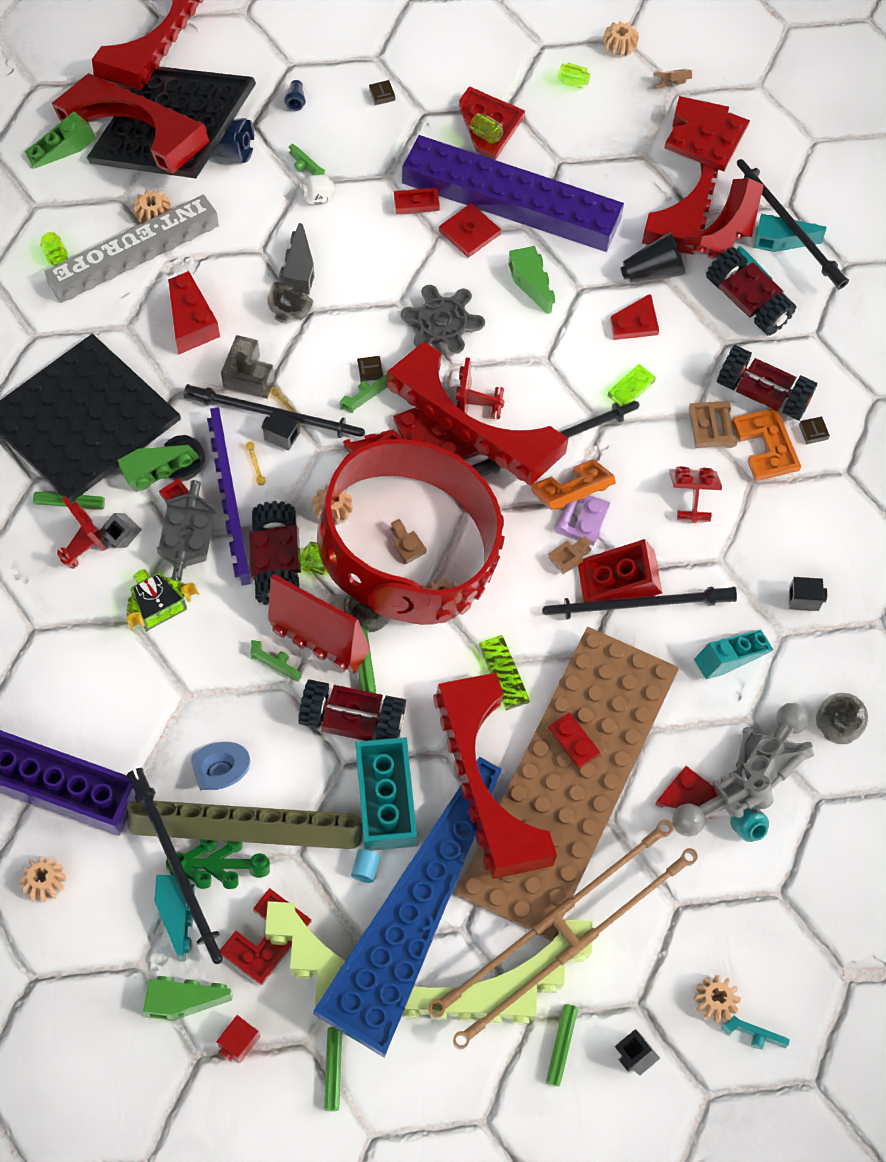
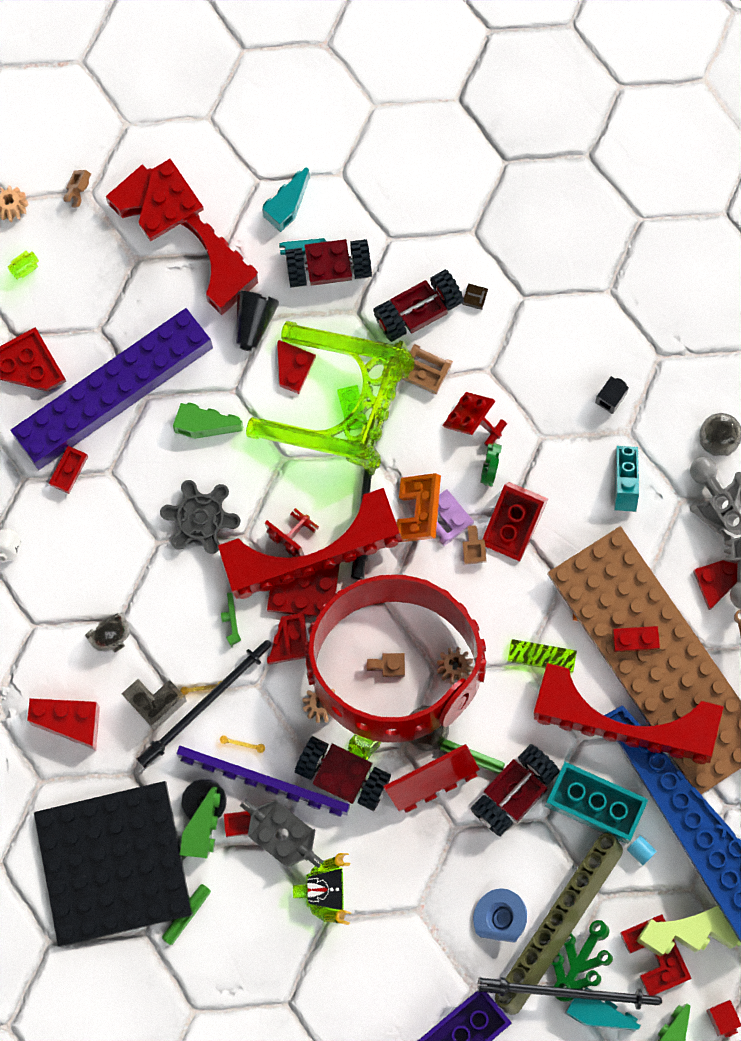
camera: 55 degrees left, 10 degrees up
red plate [57,496,107,569] -> none
black brick [99,513,142,548] -> none
bright green piece [250,640,301,682] -> none
black brick [261,410,300,451] -> none
dark grey slope [279,223,315,295] -> none
dark brown tile [357,355,383,382] -> none
red plate [439,203,501,258] -> none
clear neon green brick [470,113,503,144] -> none
black bar [542,586,737,620] -> none
red arch [684,178,764,260] -> none
orange plate [731,409,801,482] -> none
black bar [736,159,849,290] -> none
none -> clear neon green arch [246,321,415,476]
none -> green plate [480,443,502,487]

